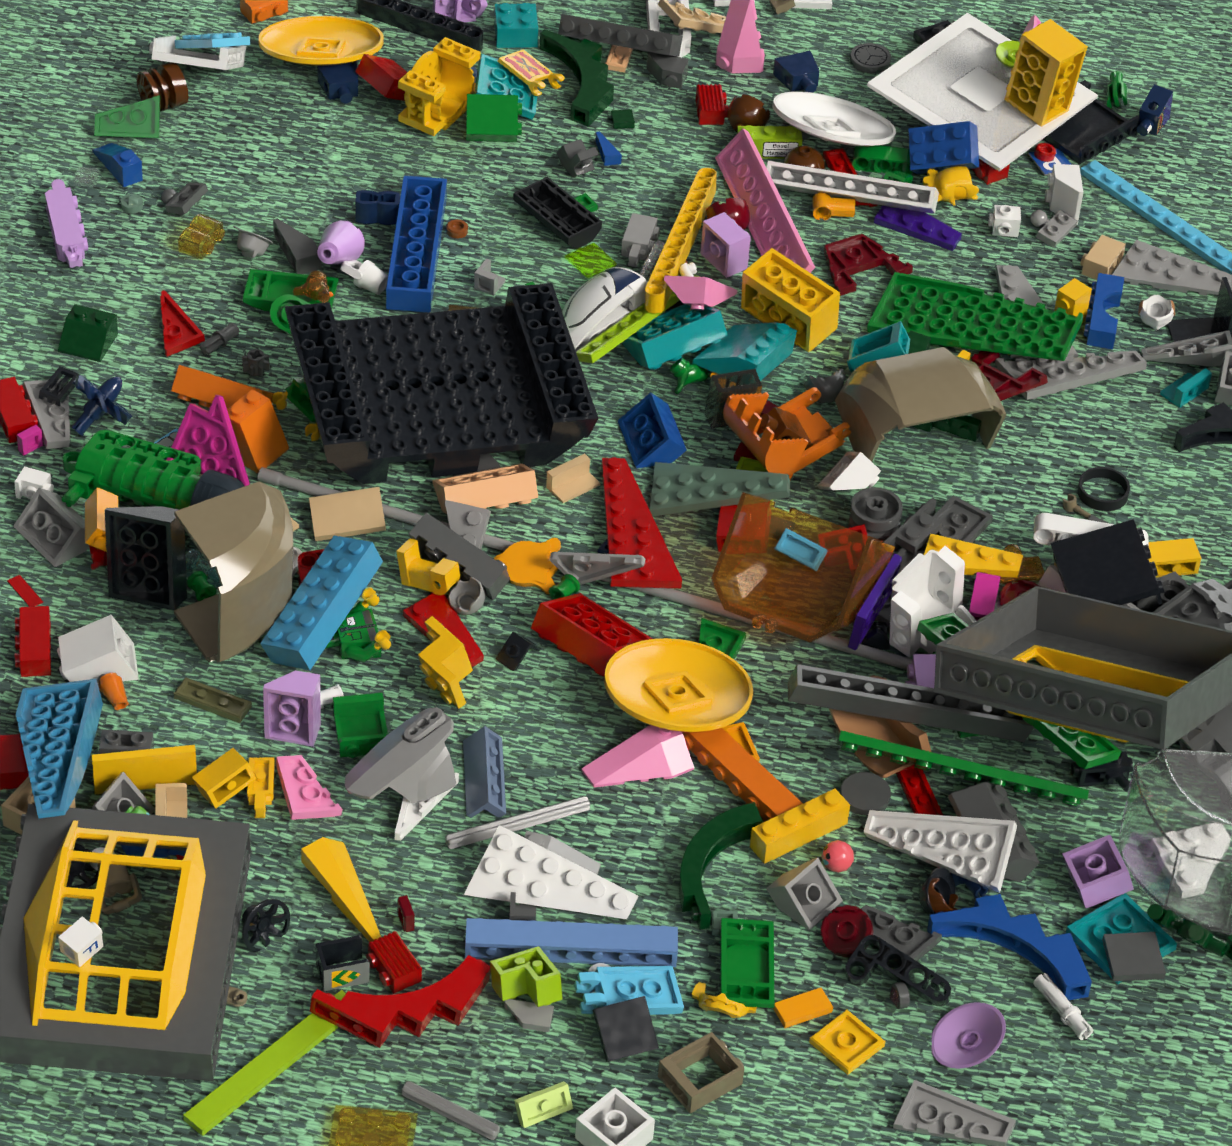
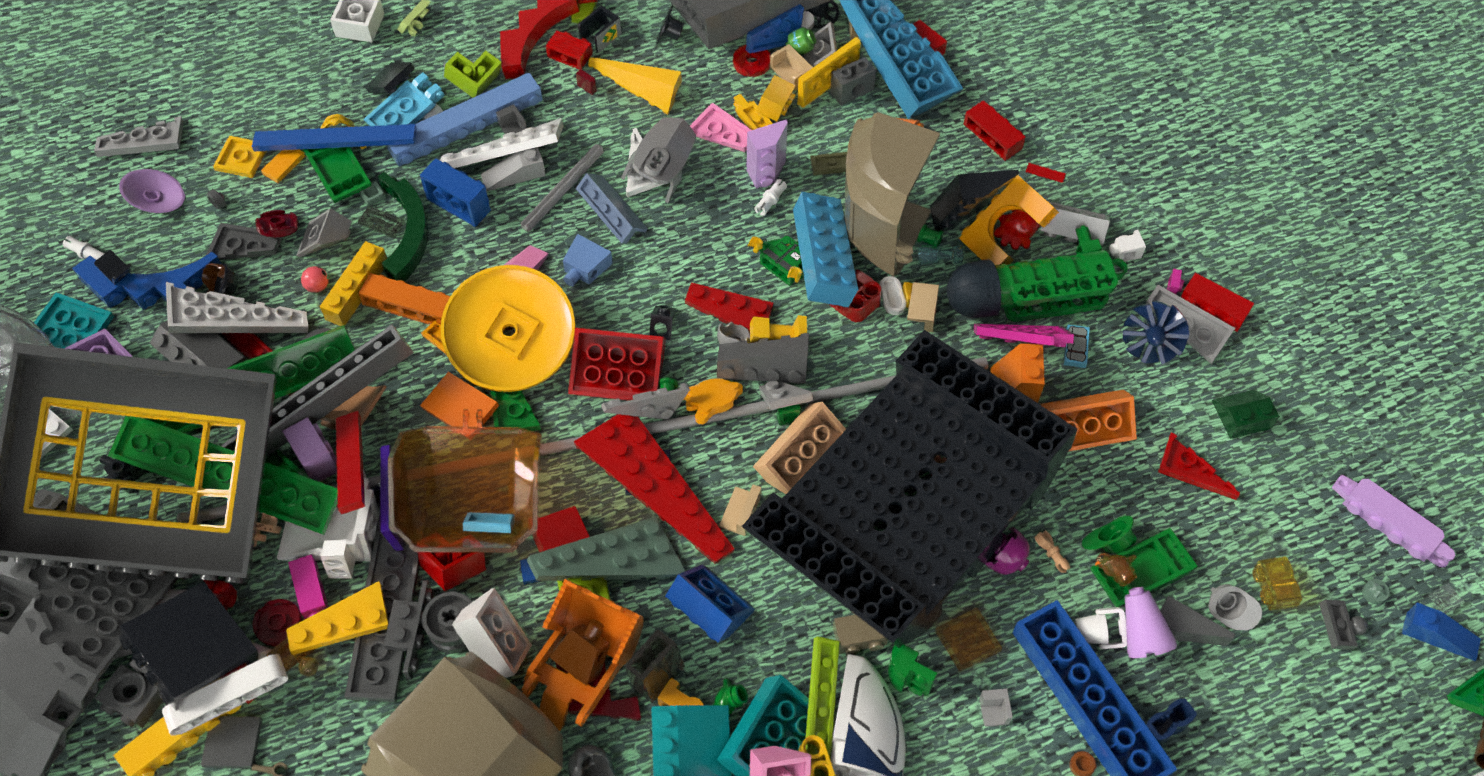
camera: 150 degrees right, 15 degrees up
black tile [39,366,81,407] -> none
white slope [57,615,139,684] -> none
dark grey axle [200,322,240,355] -> none
dark grey gear [242,349,270,376] -> none
tan tile [309,487,386,541] -> none
green panel [333,693,389,758] -> none
yellow bracket [418,616,473,709] -> none
dark tan window [658,1032,744,1113] -> none
black beam [845,935,951,1006] -> none
dark grey tile [1102,932,1166,981] -> none
none -> black bracket [94,250,132,285]
none -> blue tile [252,124,417,152]
none -> red tile [336,411,365,515]
none -> clear smoke tile [358,206,406,239]
none -> blue brick [420,158,491,227]
none -> orange tile [420,371,499,440]
none -> medium blue torso [563,234,613,286]

